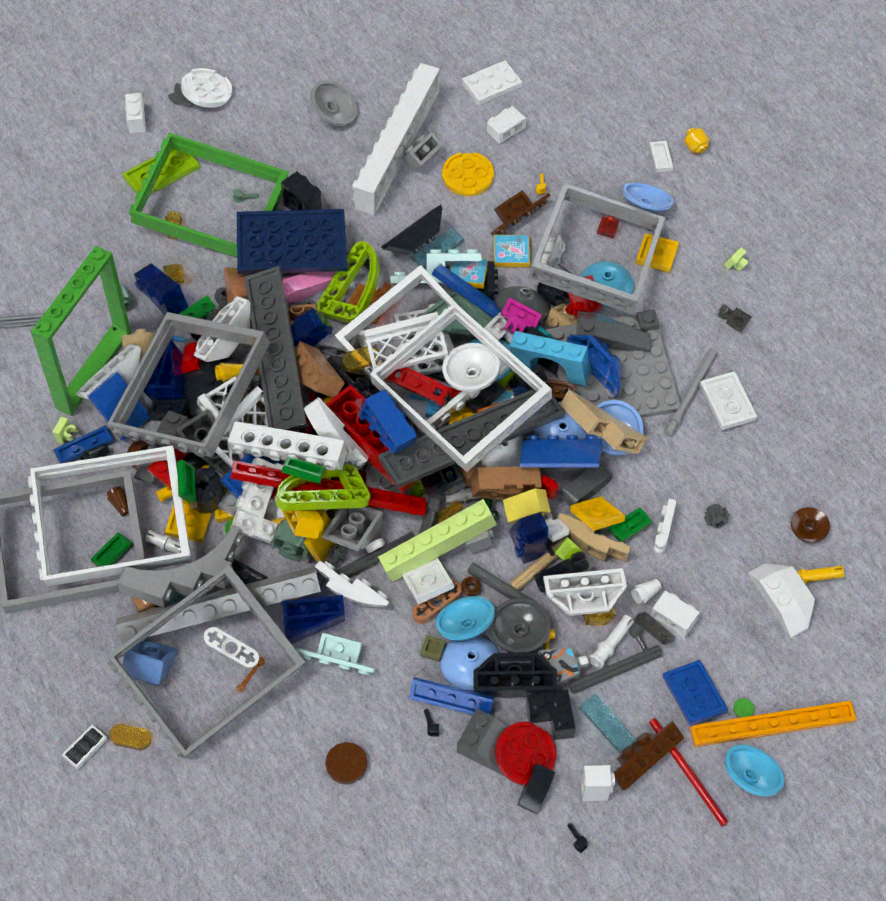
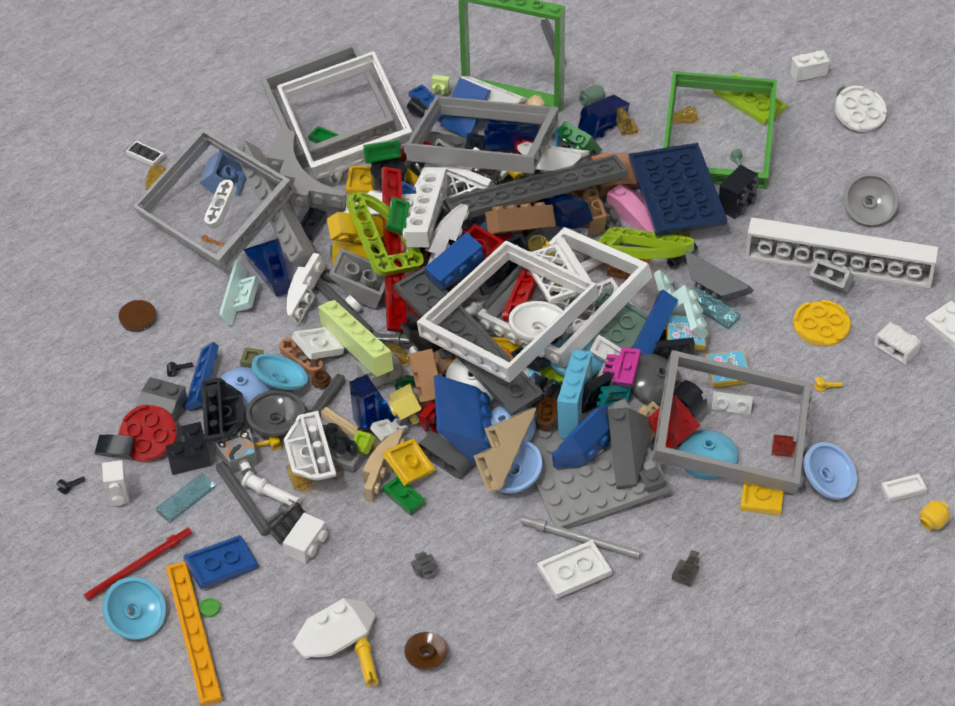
camera: 85 degrees right, 10 degrees down
reddish brown bracket [491,190,551,236] -> none
reddish brown bracket [613,721,684,790] -> none
white cone [631,579,662,604] -> none
white hinge [653,499,676,555] -> none
yellowish green tile [723,247,748,271] -> none

